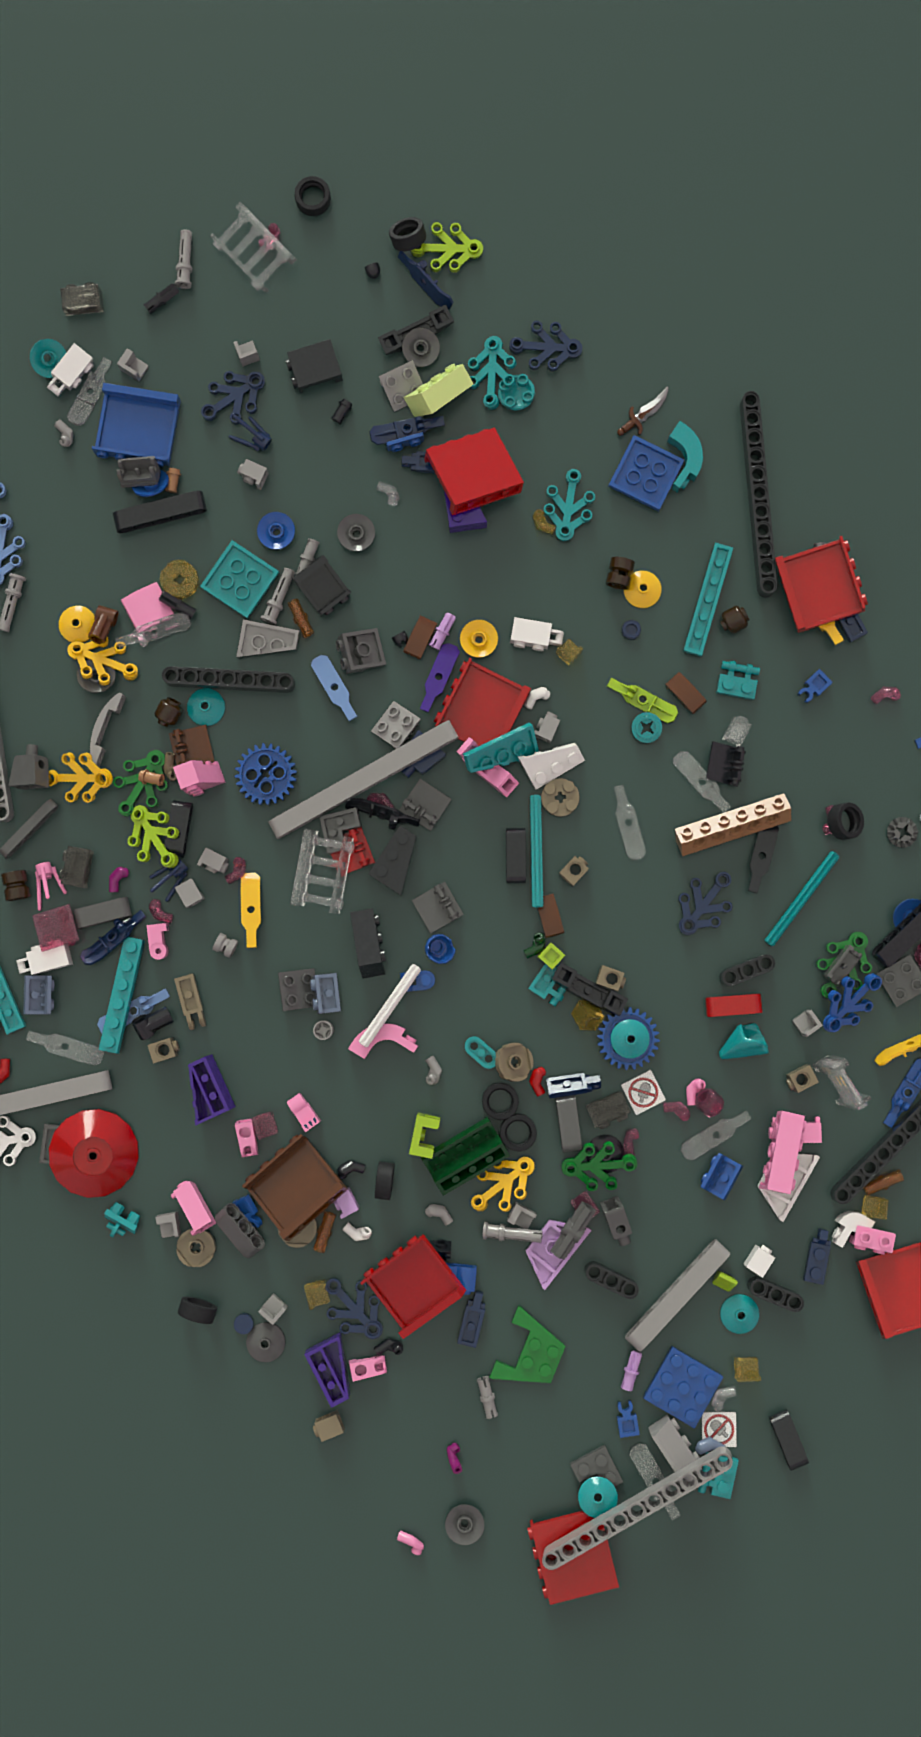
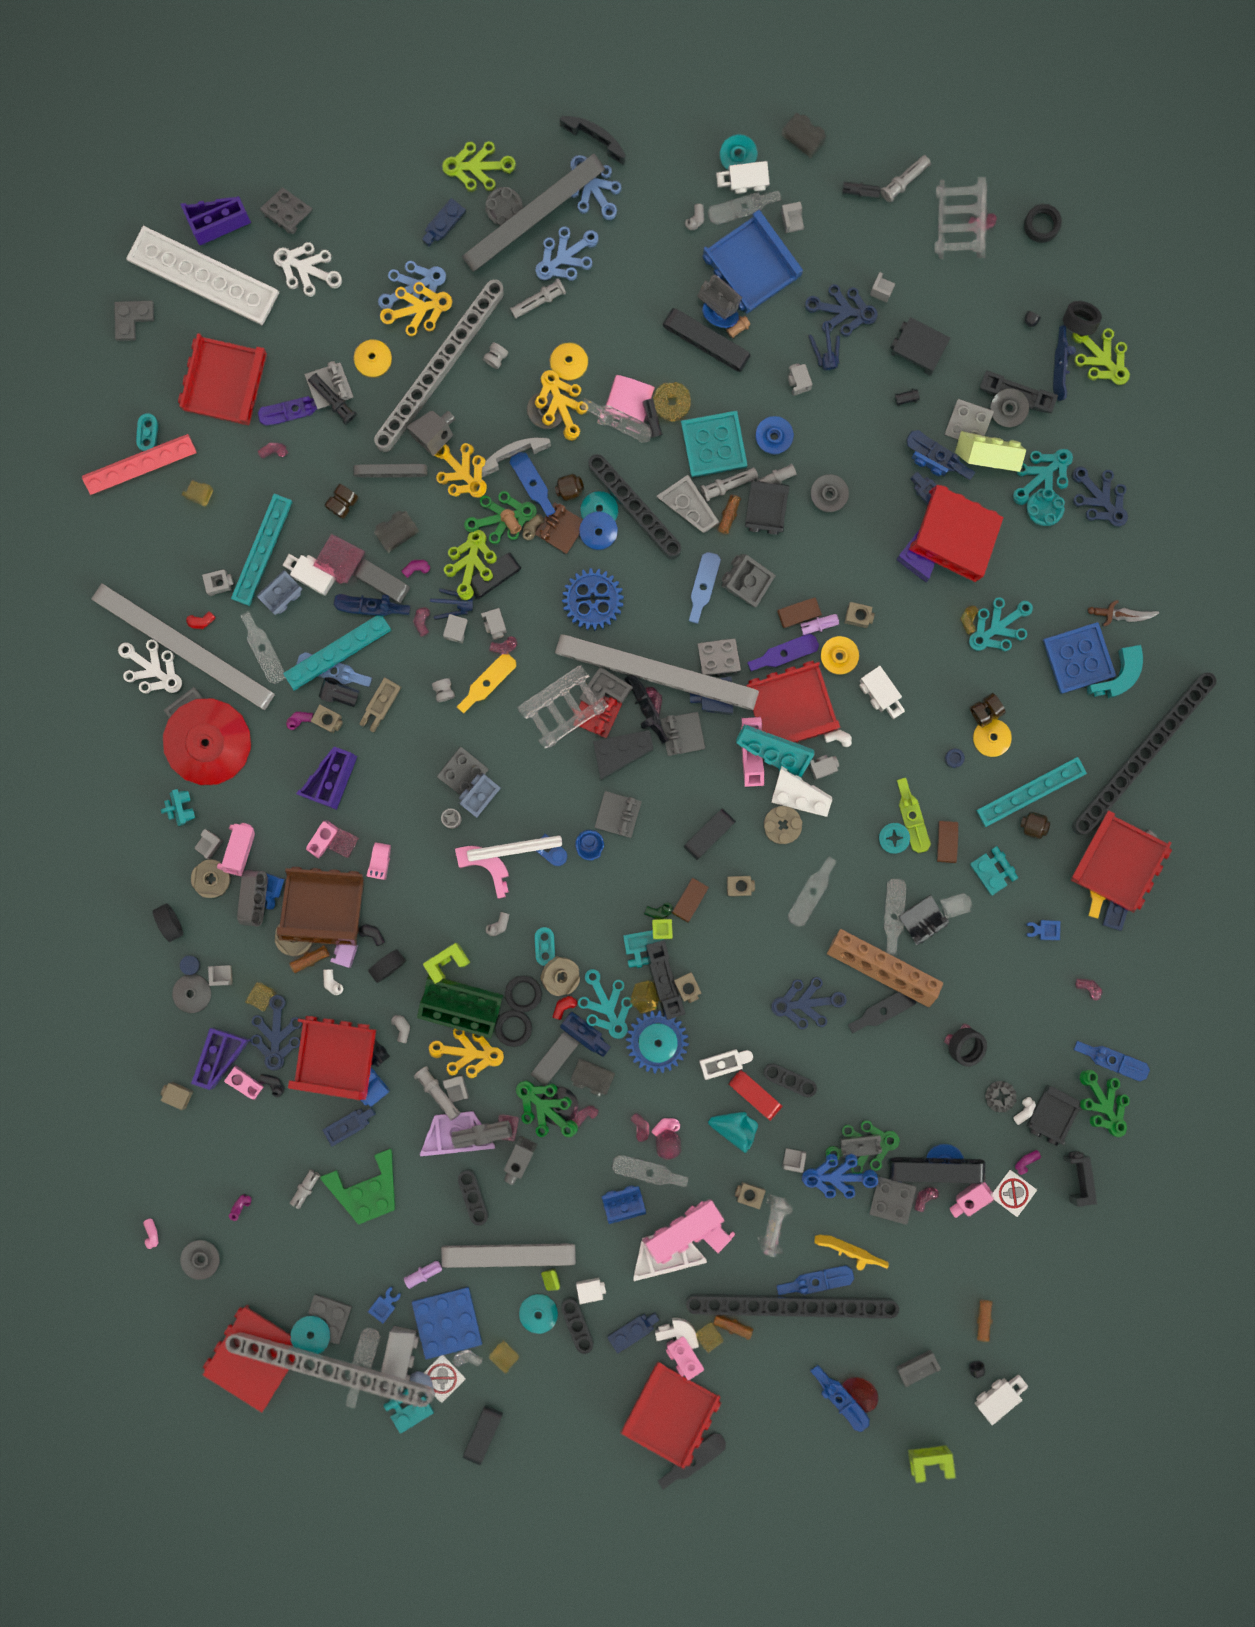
camera: 45 degrees right, 0 degrees up
bright pink plant [35,862,67,911] -> none
reddish brown piece [88,605,119,644] -> none
bright pink leg [147,923,169,960] -> none
bright pink wedge [173,760,226,797] -> none
black wedge [350,908,386,979] -> none
clear arm [377,481,400,506] -> none
black hinge [392,631,408,647] -> none
teal axle [530,794,543,908] -> none
clear yellow panel [556,639,583,666] -> none
clear sticker [621,1070,666,1115] -> none
teal axle [765,851,840,946] -> none
none -> magenta arm [286,711,314,730]
none -> light grey wheel [483,342,508,369]
none -> blue piece [510,452,555,517]
none -> teal plant [578,969,633,1039]
none -> blue dish [580,511,618,550]
none -> white brick [699,1049,753,1080]
none -> dark tan brick [844,602,875,628]

